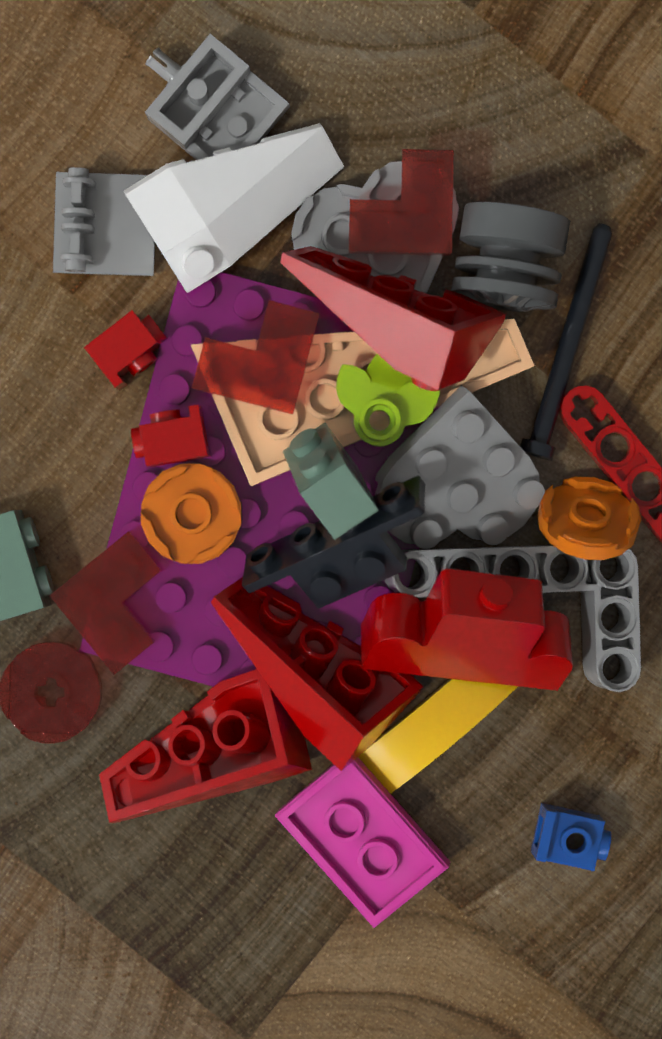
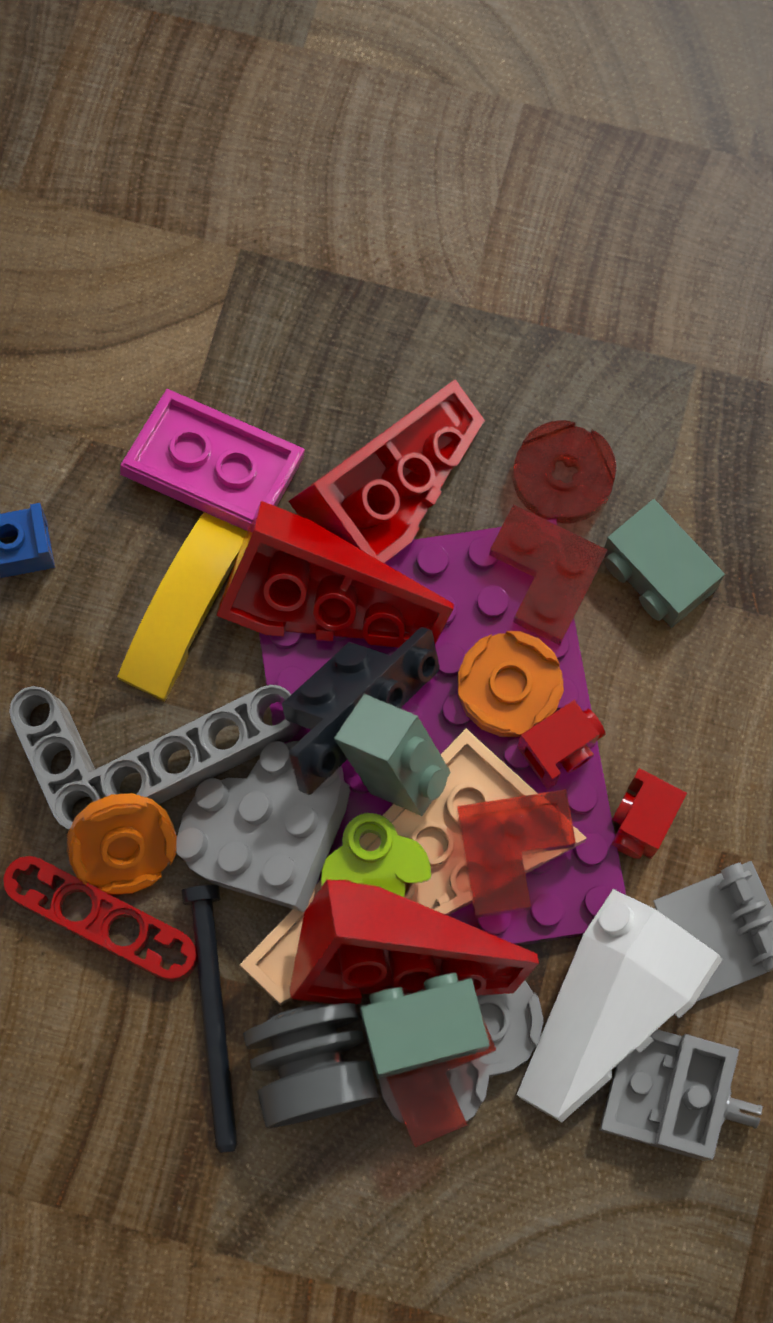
camera: 150 degrees right, 15 degrees down
red brick [361,569,573,691] -> none
none -> sand green brick [361,973,490,1079]

